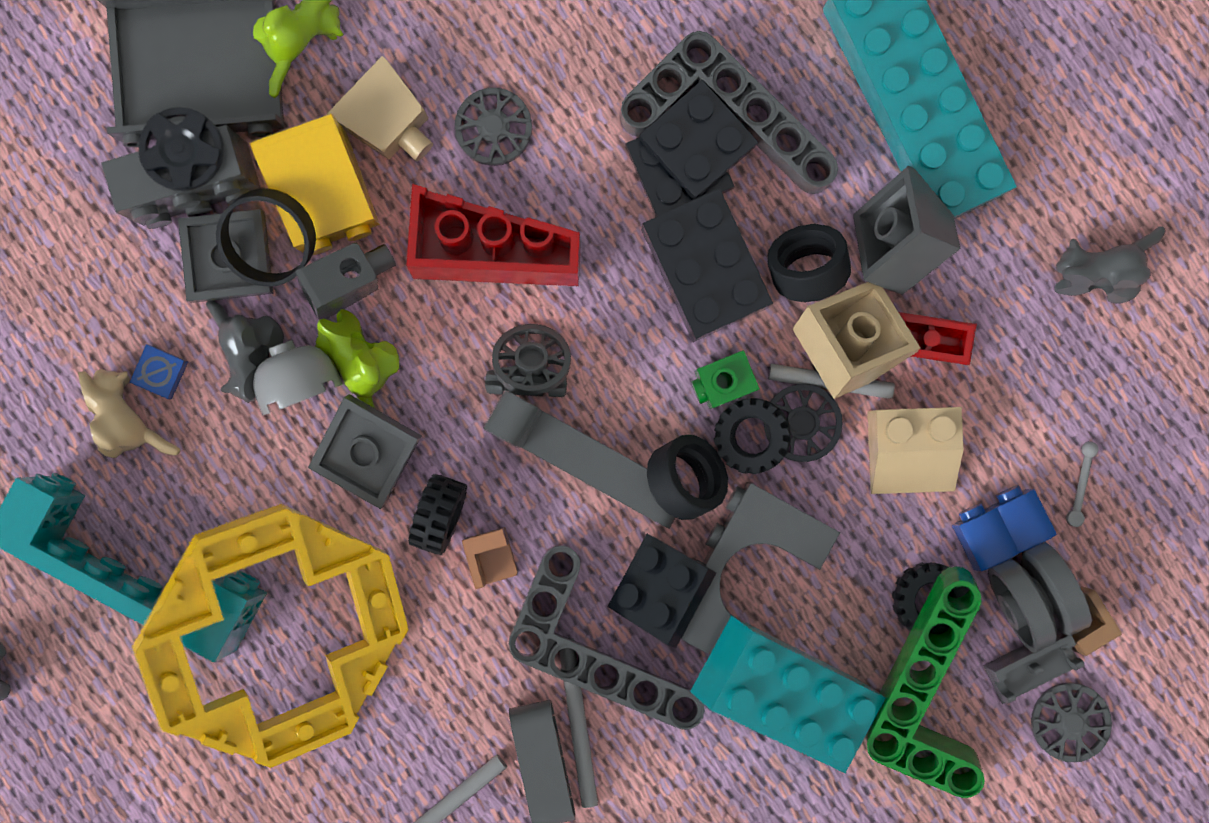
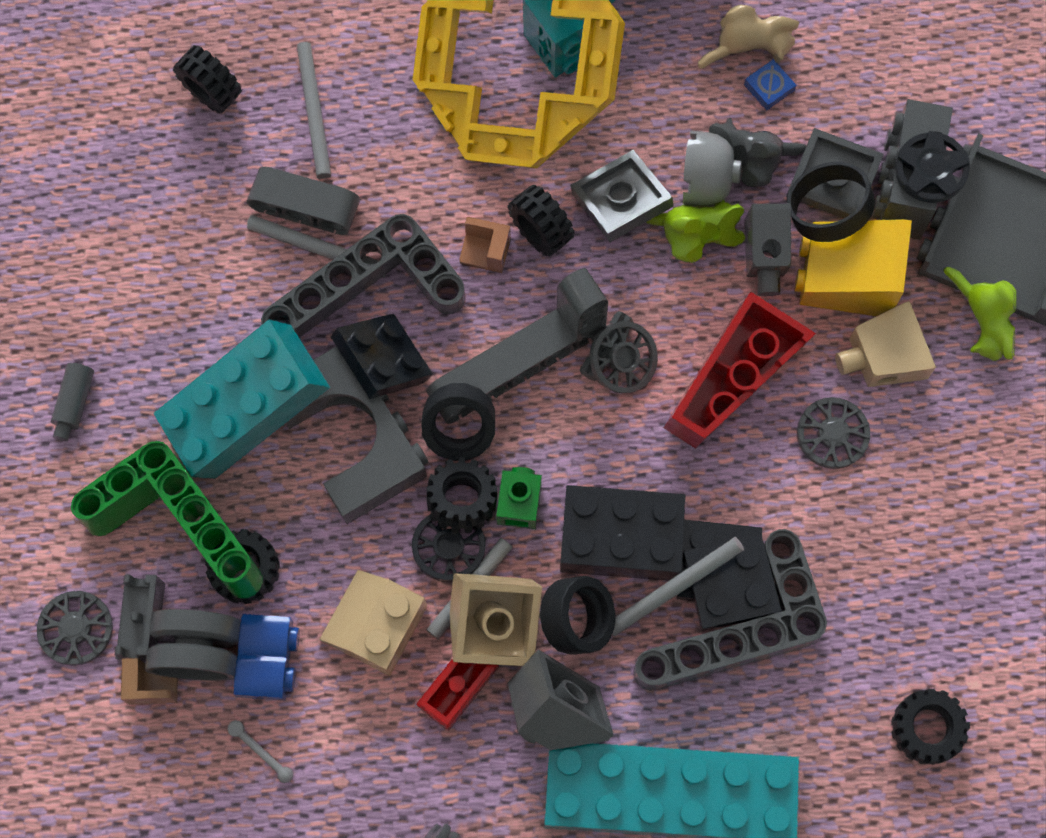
camera: 120 degrees right, 15 degrees down
none -> light grey bar [612,537,744,636]

